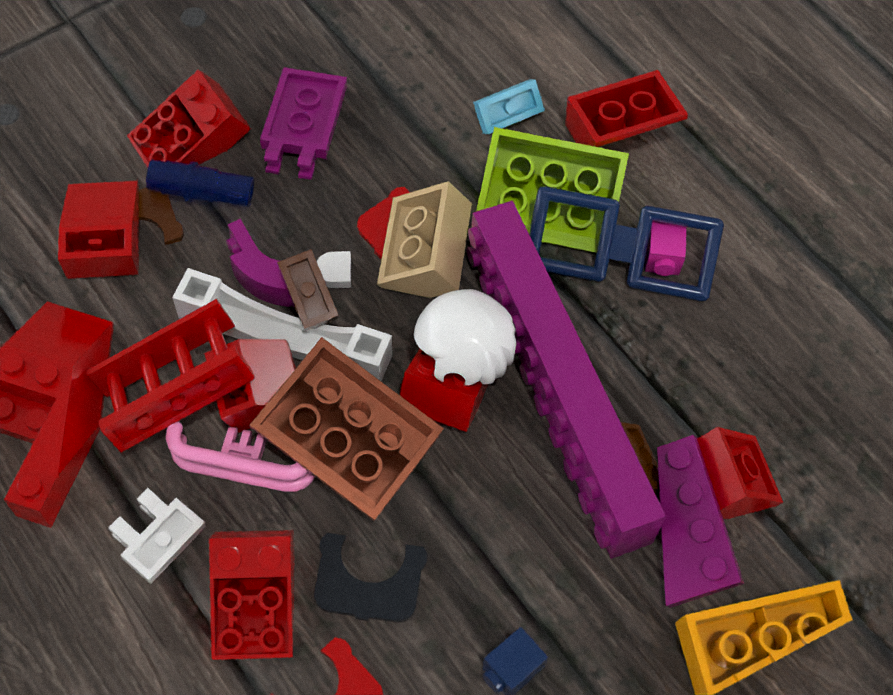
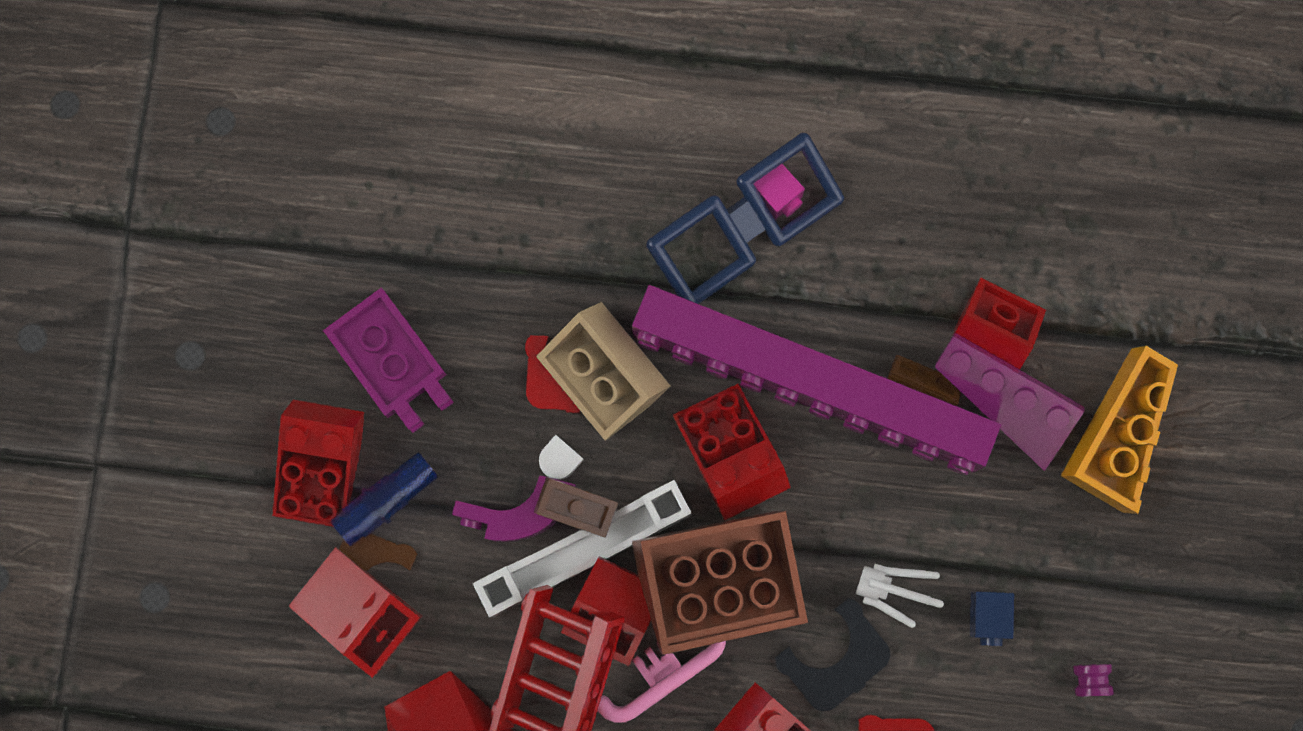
camera: 35 degrees left, 20 degrees up
white piece [414,289,516,386] -> none
medium azure plate [473,79,545,134] -> none
lime slope [476,127,629,253] -> none
red slope [565,70,688,147] -> none
none -> white plant [856,563,944,628]

